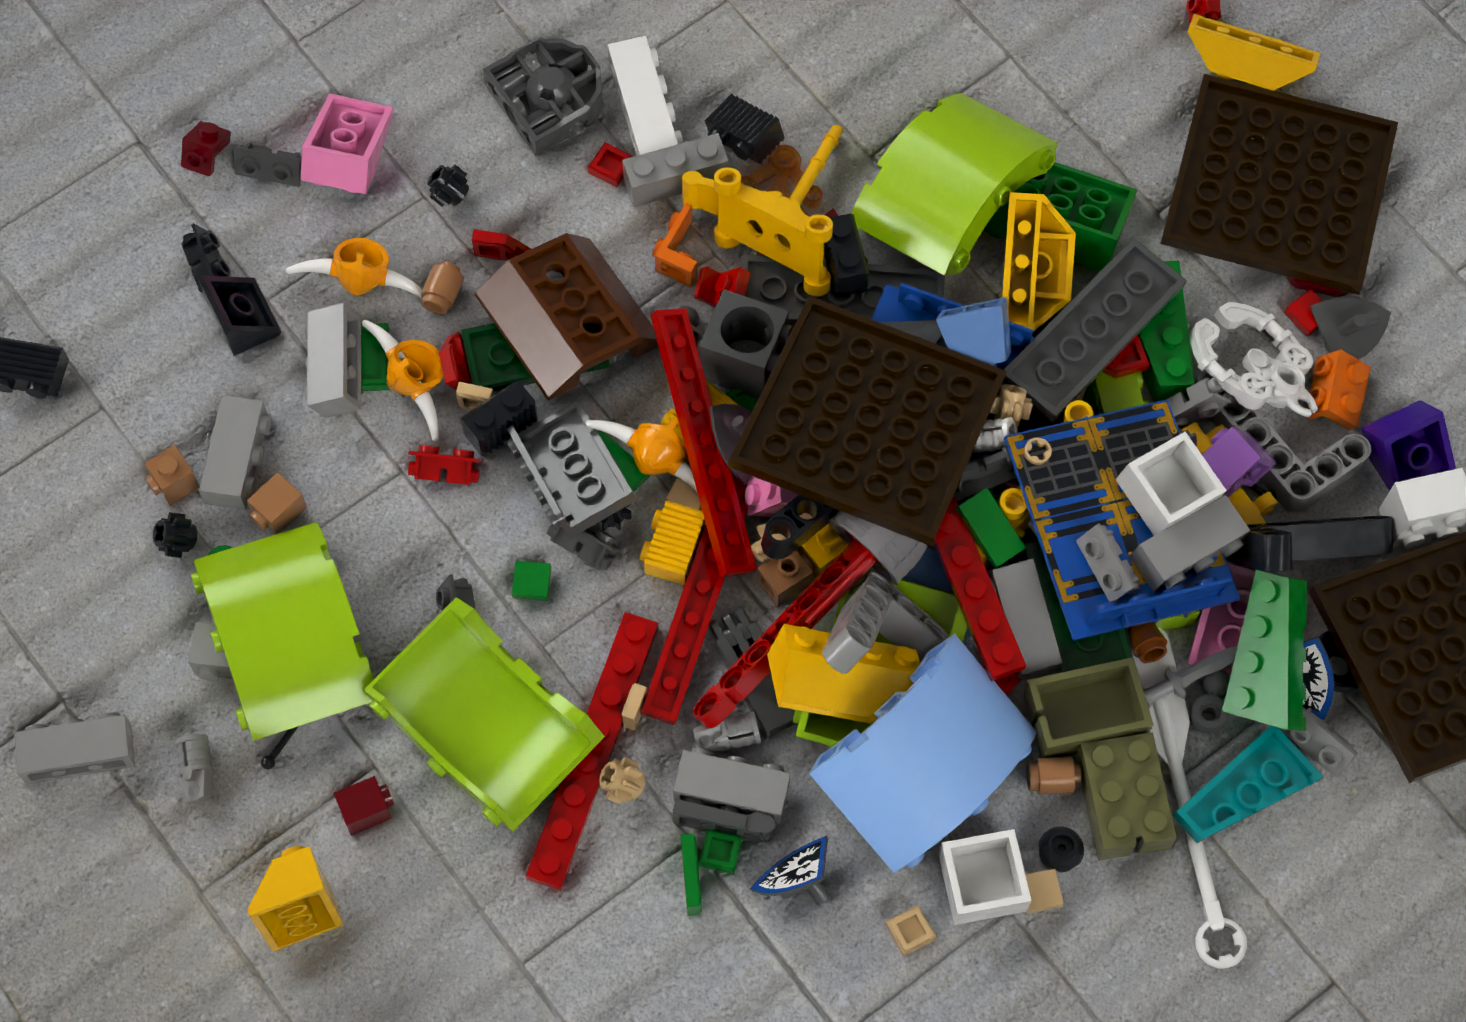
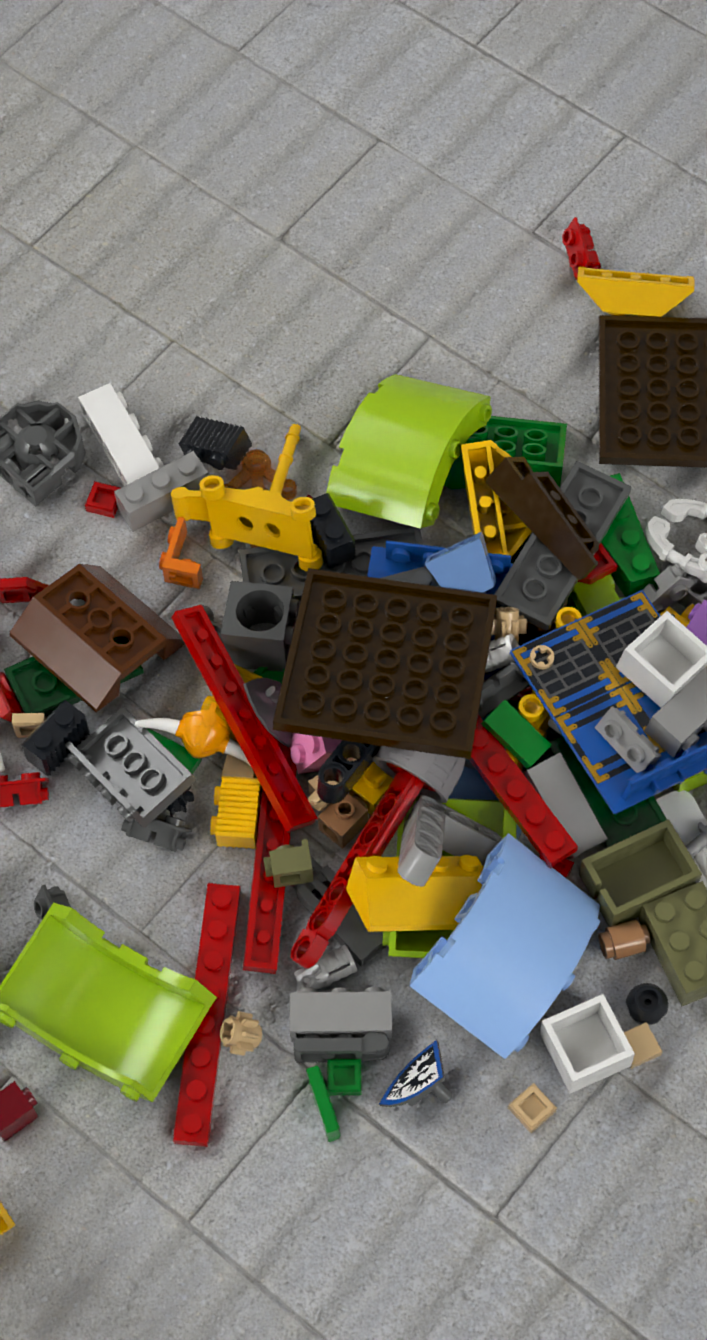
camera: 10 degrees left, 5 degrees down
green tile [512,561,552,601] -> none
tan tile [621,683,647,730] -> none
red bracket [694,266,751,308] -> none
dark orange cone [1128,622,1167,663] -> none
none -> olive brick [263,839,314,888]
none -> dark brown wedge [486,457,599,580]

